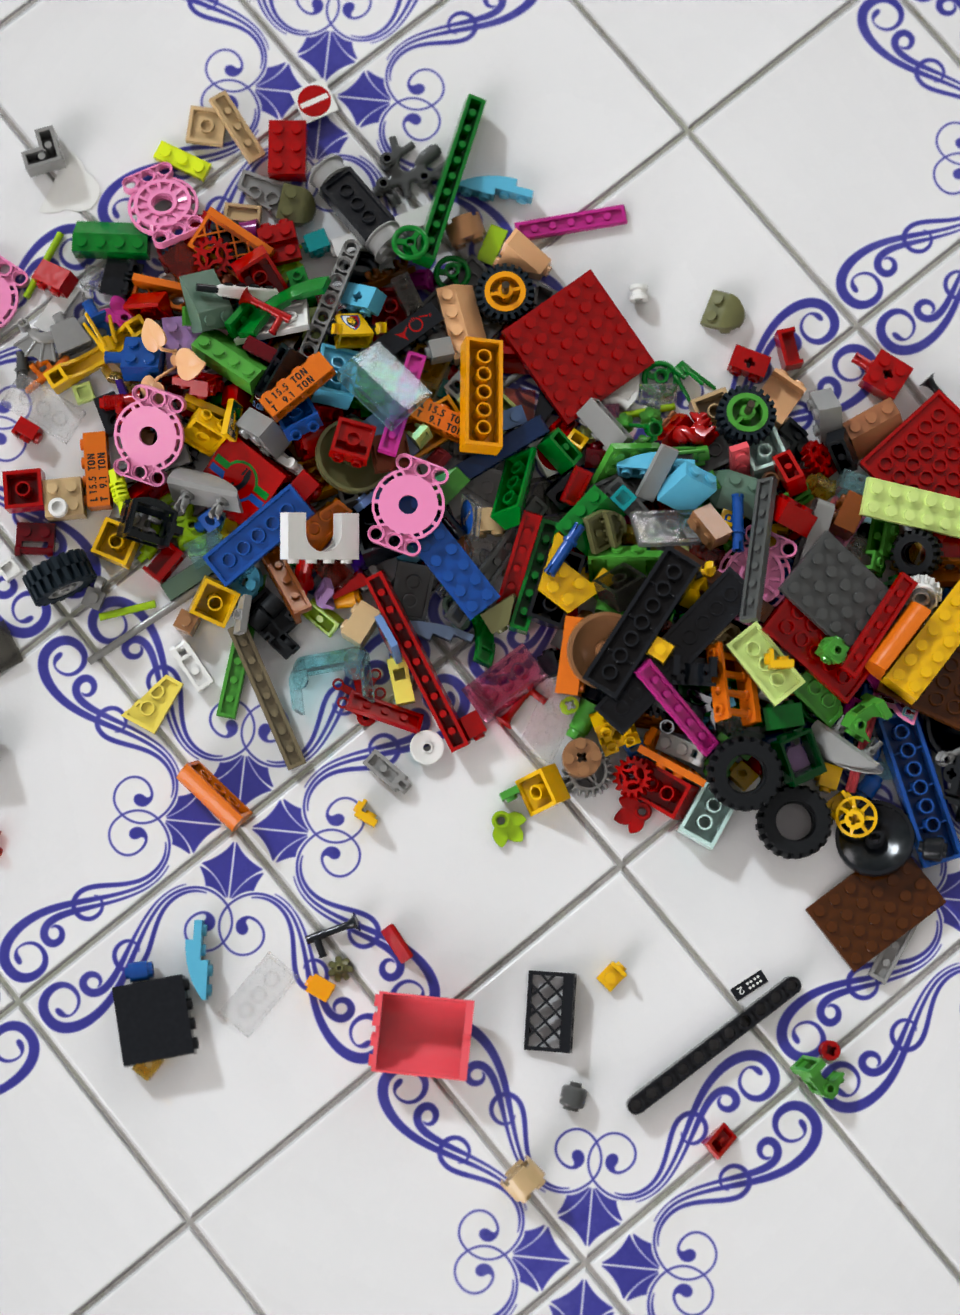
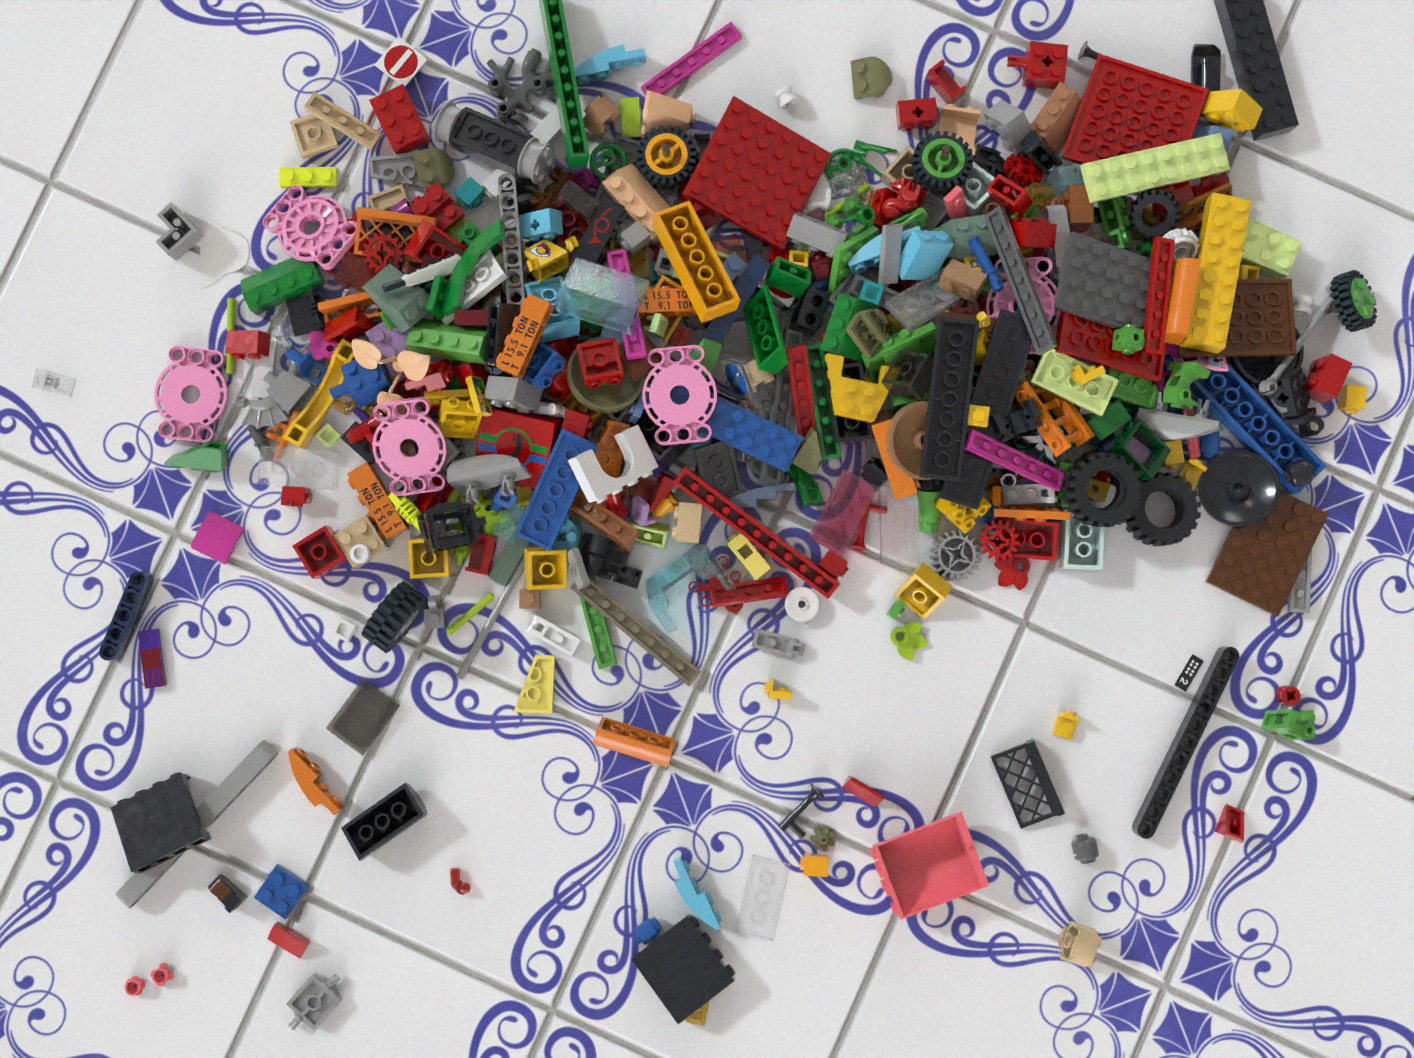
camera: 25 degrees left, 5 degrees up
dark red plate [14,522,56,557] -> none
yellow plant [83,313,119,354] -> none
red piece [239,287,292,336] -> none
medium blue tile [374,614,403,665] -> none
green piece [391,225,429,261] -> none
blue pin [544,522,586,577] -> none
red tile [559,465,594,506] -> none
lime bush [559,696,579,715] -> none
medium nougat brick [561,737,602,779] -> none
yellow wheel [835,796,878,838] -> none

